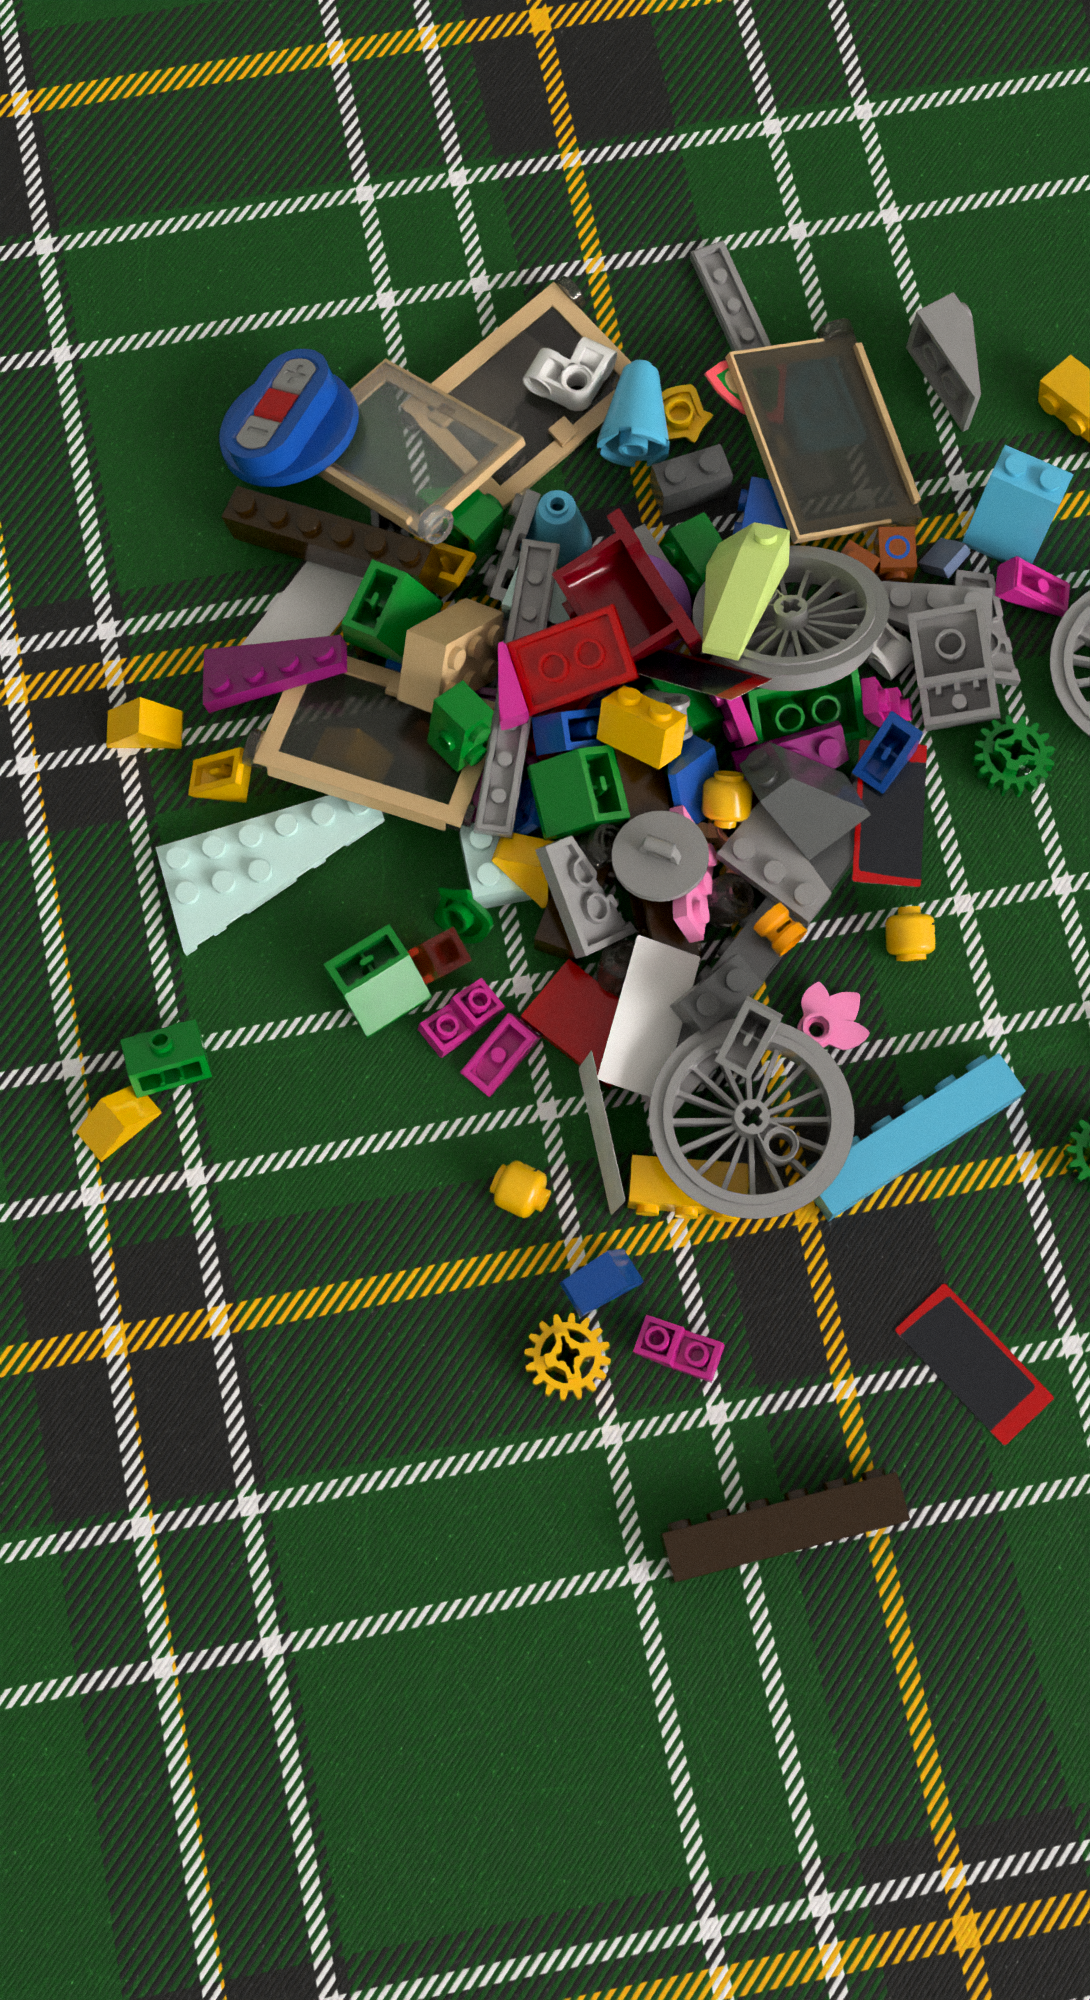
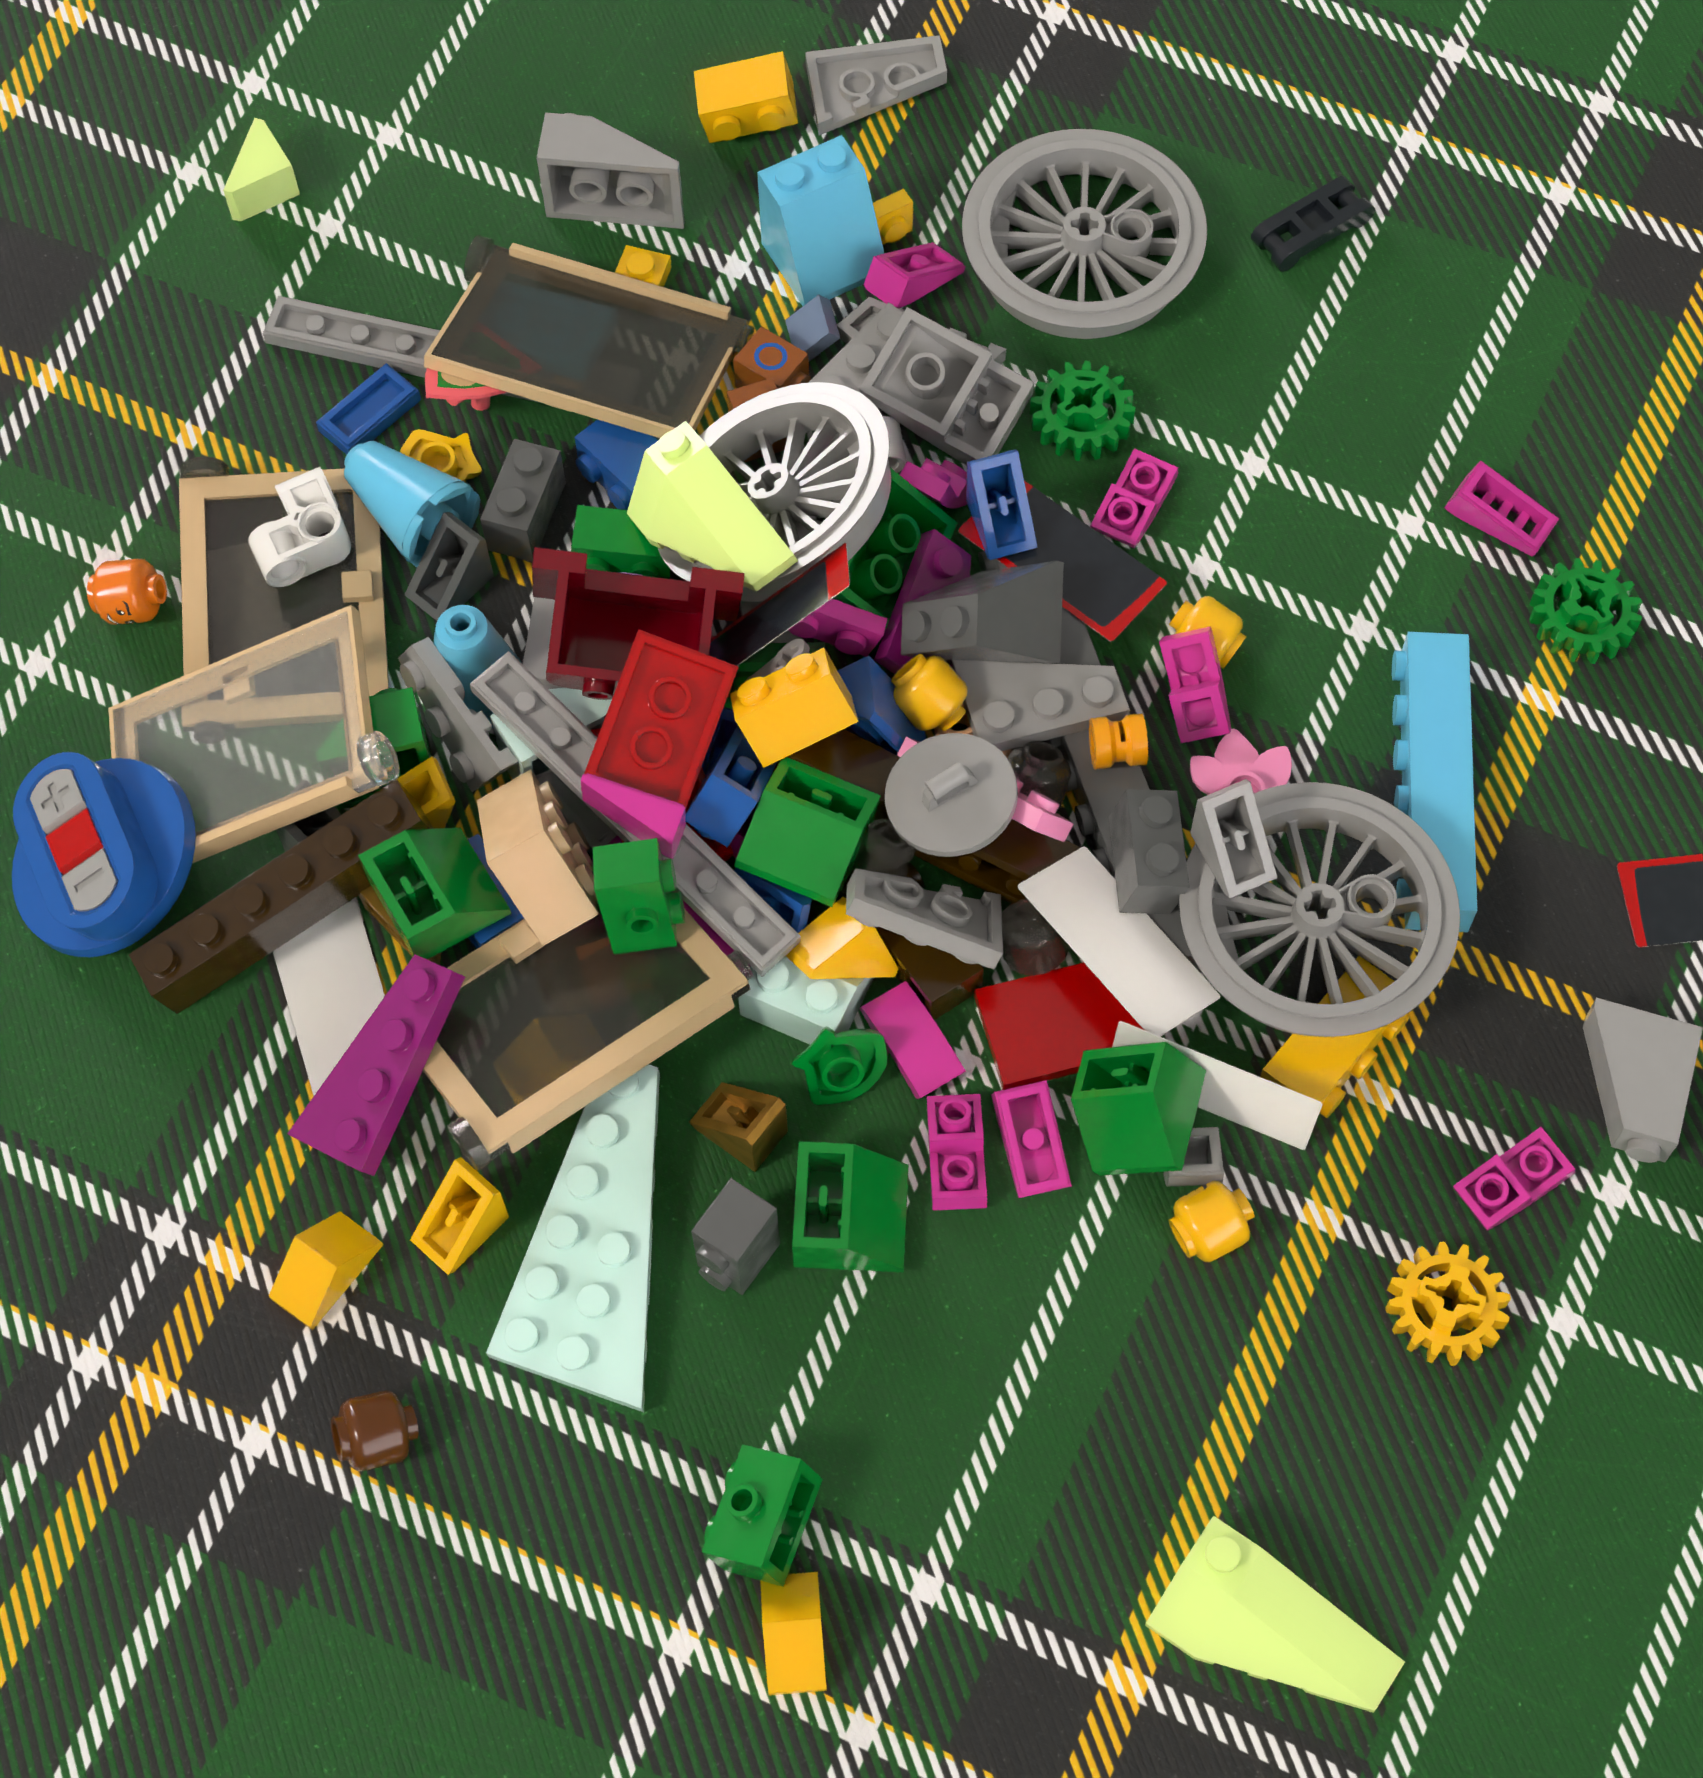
camera: 50 degrees left, 10 degrees down
clear red brick [407,926,472,985] -> none
blue slope [560,1248,644,1317] -> none
none -> orange head [87,559,167,625]
none -> yellowish green slope [223,118,300,221]
none -> blue tile [316,363,421,455]
none -> reddish brown head [331,1390,419,1471]
none -> dark grey slope [405,512,494,621]
none -> yellow plate [615,245,672,287]
none -> pearl gold slope [689,1082,788,1172]
none -> dark grey brick [691,1178,780,1295]
none -> dark pink slope [859,981,966,1099]
none -> yellow plate [873,189,913,245]
none -> green slope [1071,1042,1206,1176]
none -> dark pink slope [1090,448,1178,548]
none -> yellowish green wedge [1145,1515,1405,1713]
none -> dark pink slope [1159,626,1231,743]
none -> light grey brick [1164,1127,1224,1187]
none -> light grey slope [1583,997,1703,1163]

